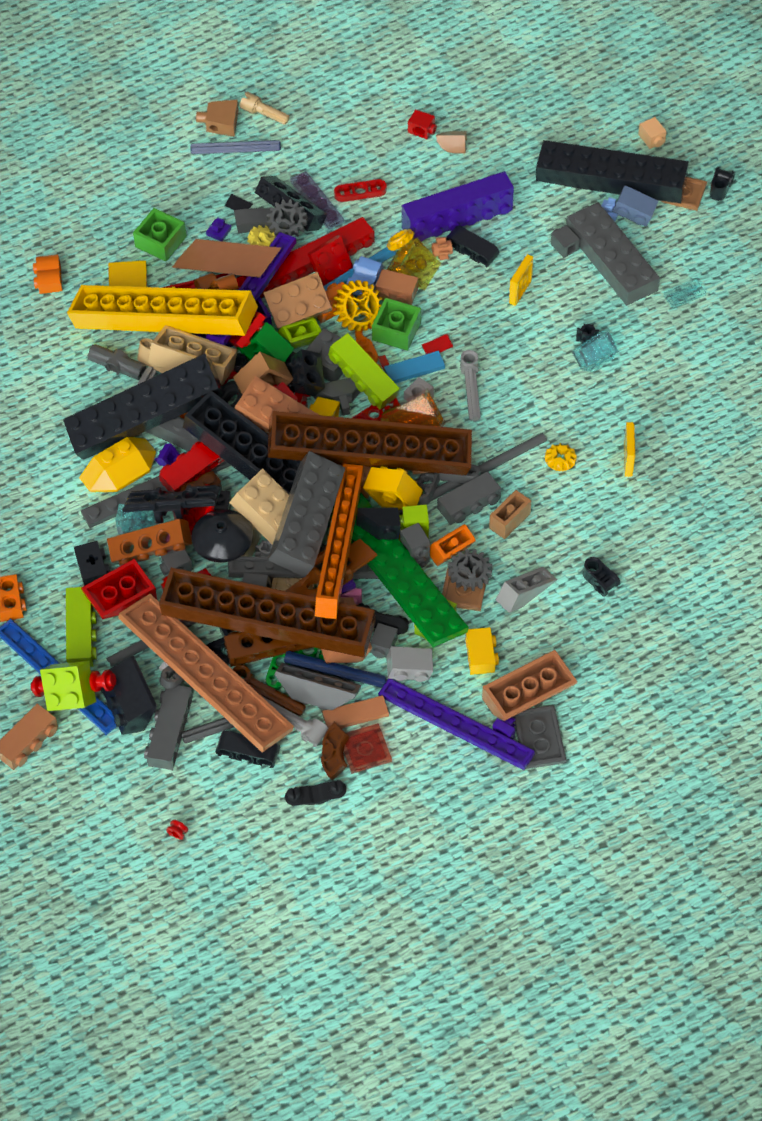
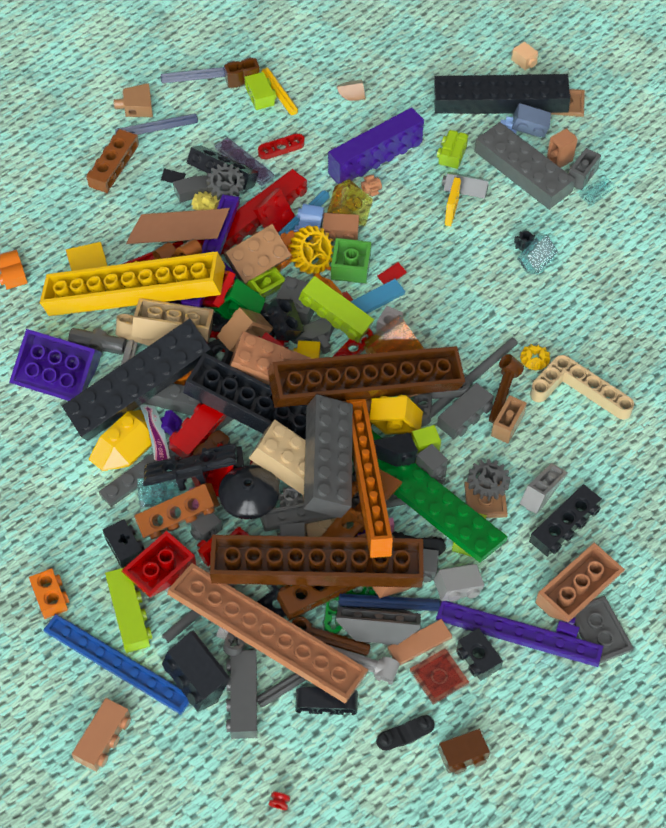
camera: 15 degrees left, 0 degrees up
lime brick [31,661,116,711] -> none
bright green brick [133,208,187,261] -> none
dark purple tile [206,217,231,242] -> none
tan piece [240,92,289,125] -> none
reddish brown tile [321,721,350,780] -> none
yellow gear [386,229,414,251] -> none
red brick [408,109,437,139] -> none
orange brick [430,524,476,566] -> none
black beam [446,226,500,268] -> none
light grey axle [460,350,481,422] -> none
yellow brick [465,627,499,675] -> none
dark grey brick [550,225,580,258] -> none
black piece [582,557,621,597] -> none
yellow tile [624,422,635,477] -> none
black piece [709,166,735,201] -> none
none -> dark purple slope [9,329,102,401]
none -> dark orange brick [86,129,139,193]
none -> sticker [140,404,170,461]
none -> axle [160,67,225,84]
none -> reddish brown brick [224,58,260,88]
none -> lime brick [245,72,277,110]
none -> yellow axle [261,67,298,115]
none -> lime brick [437,130,468,169]
none -> reddish brown brick [438,728,490,774]
none -> brick [442,172,489,199]
none -> black brick [456,628,503,681]
none -> reddish brown axle [489,354,524,423]
none -> black brick [529,484,602,557]
none -> tan beam [530,355,634,420]
none -> nougat brick [547,128,578,168]
none -> dark grey brick [569,148,601,190]

